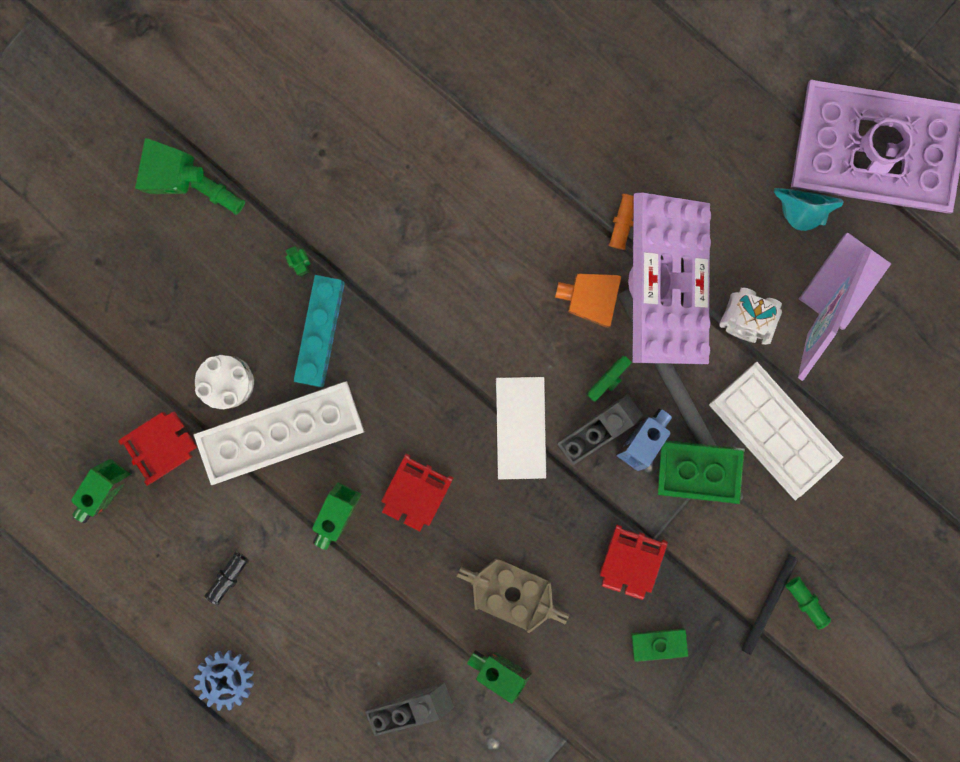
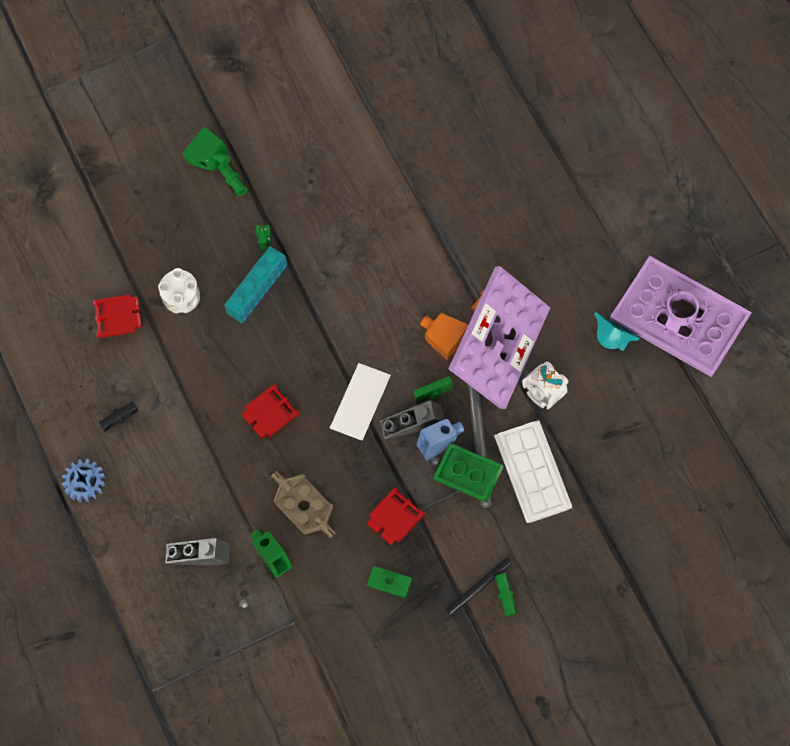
camera: 30 degrees right, 20 degrees down
green torso [71,459,132,523] -> none
white plate [194,381,365,485] -> none
green torso [312,482,362,550] -> none
lavender piece [798,233,891,381] -> none

